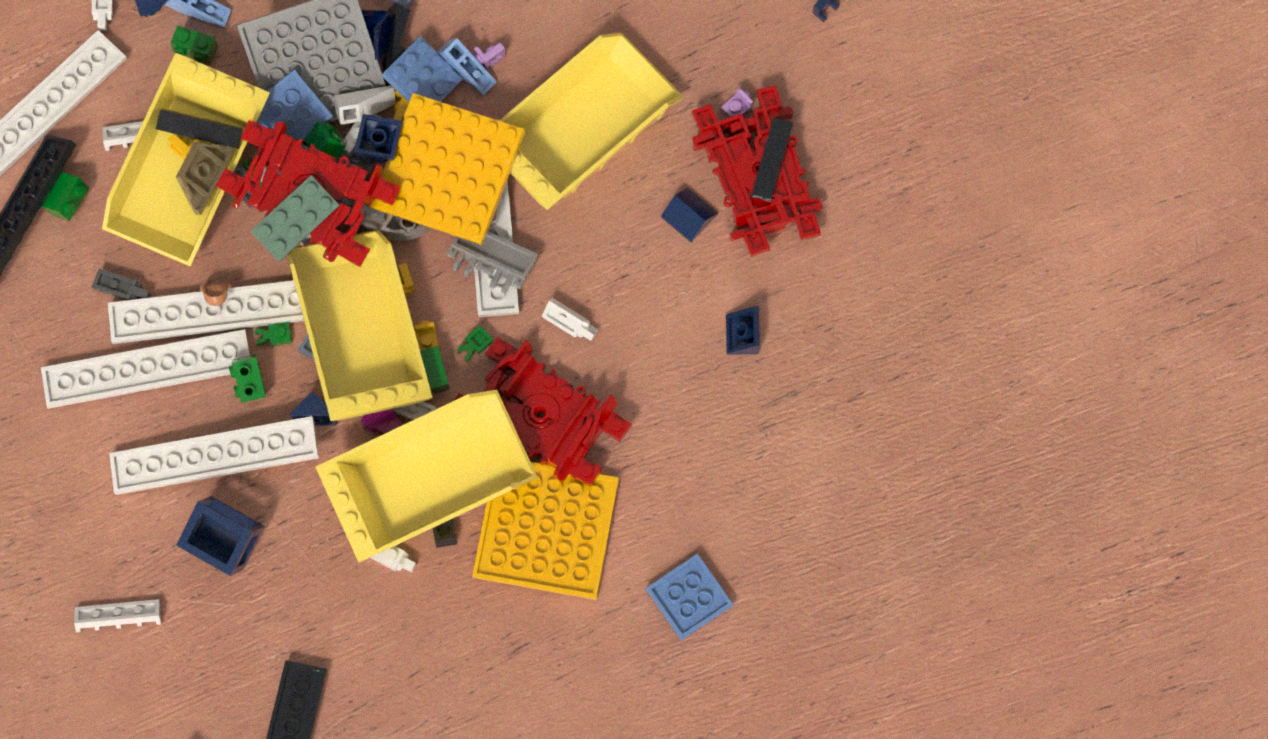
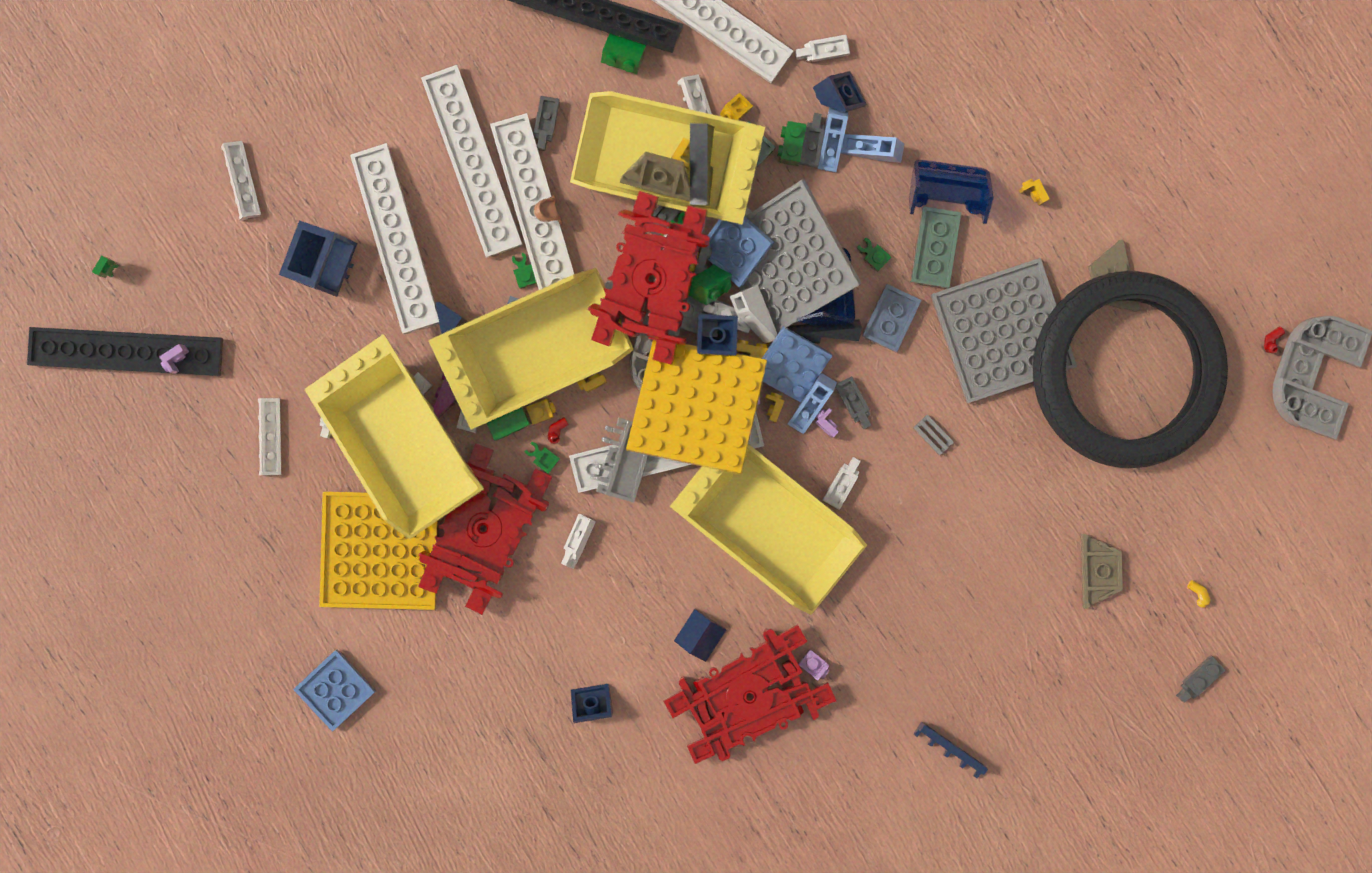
camera: 80 degrees right, 15 degrees up
green brick [229,354,266,403] -> none
sand green plate [250,175,340,262] -> none
black slope [751,117,793,202] -> none
none -> lavender bracket [160,344,189,374]
none -> white hinge [258,398,281,475]
none -> red arm [547,417,569,444]
none -> yellow bracket [720,93,753,121]
none -> yellow bracket [765,392,784,423]
none -> dark grey hinge [799,113,825,168]
none -> white hinge [822,457,860,510]
none -> dark grey hinge [835,376,871,429]

